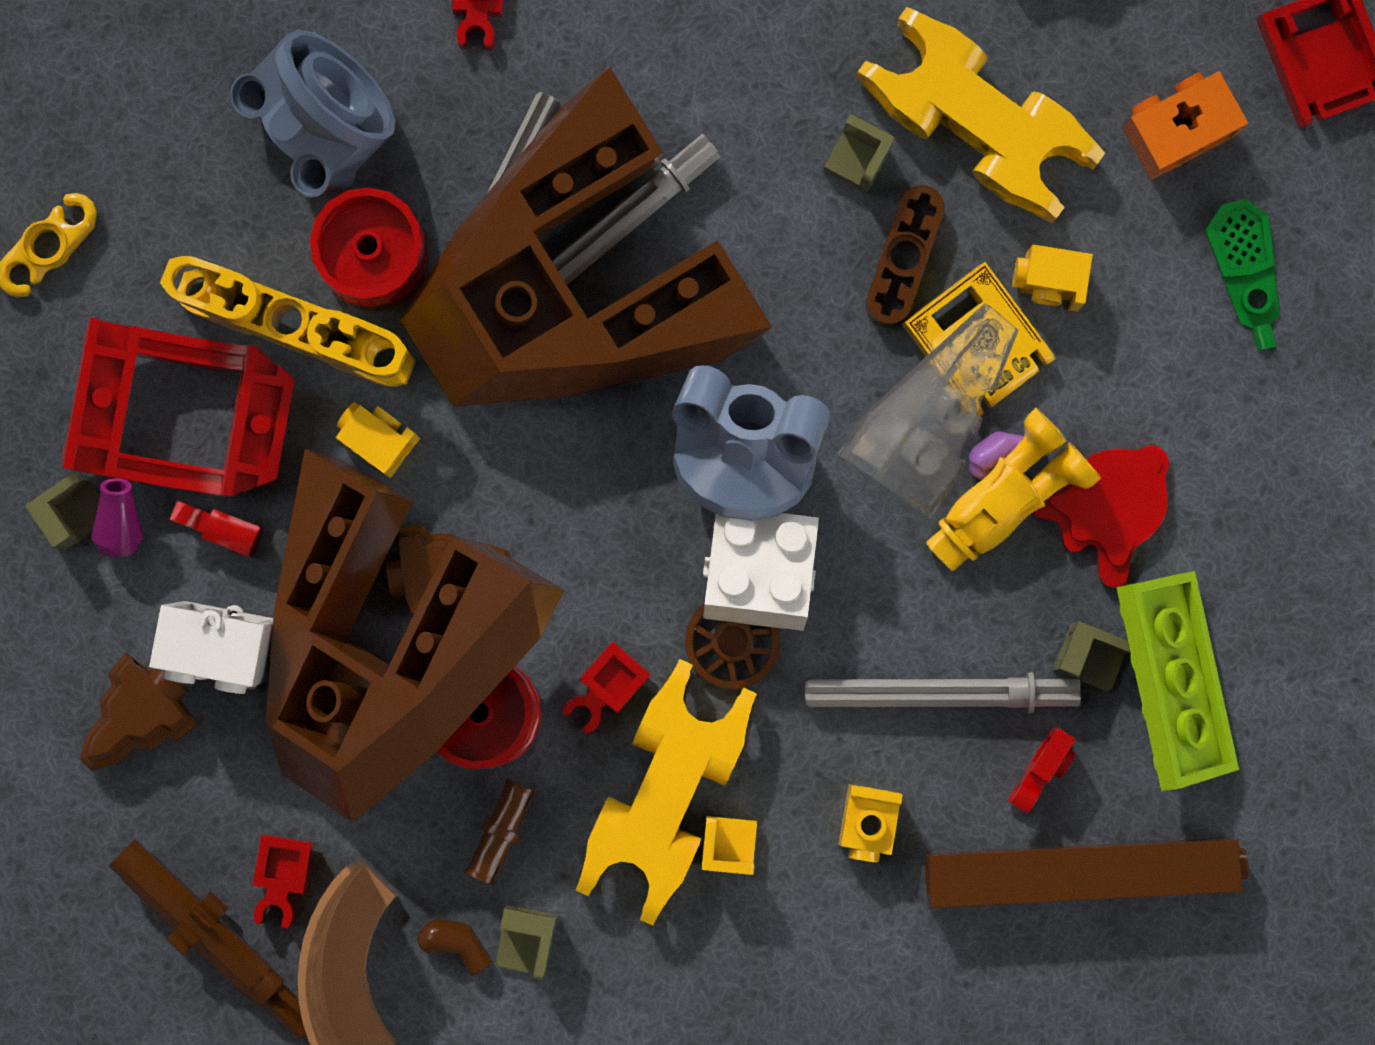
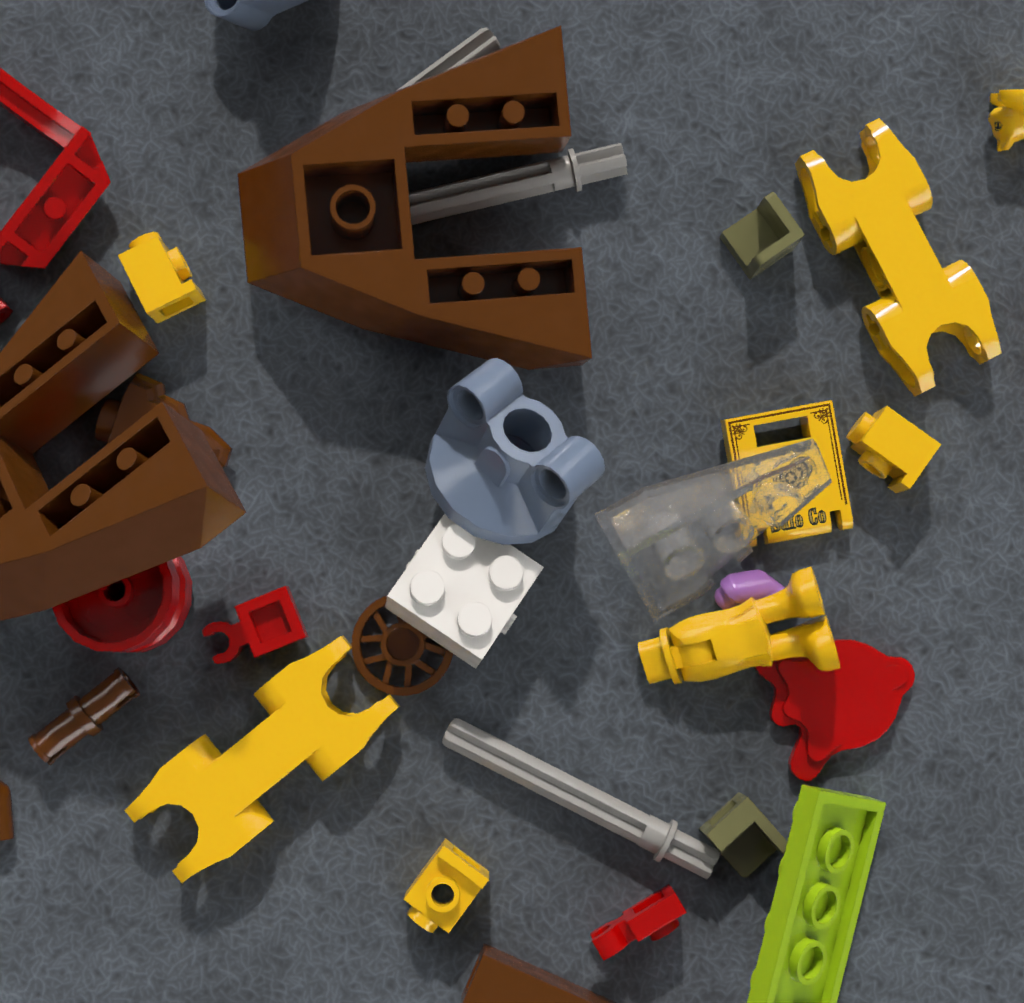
camera: 20 degrees right, 0 degrees up
yellow piece [160,256,416,387] -> none
red wheel [309,187,430,311] -> none
olive panel [496,905,558,980] -> none
yellow panel [701,816,757,875] -> none
reddish brown beam [865,185,944,327] -> none

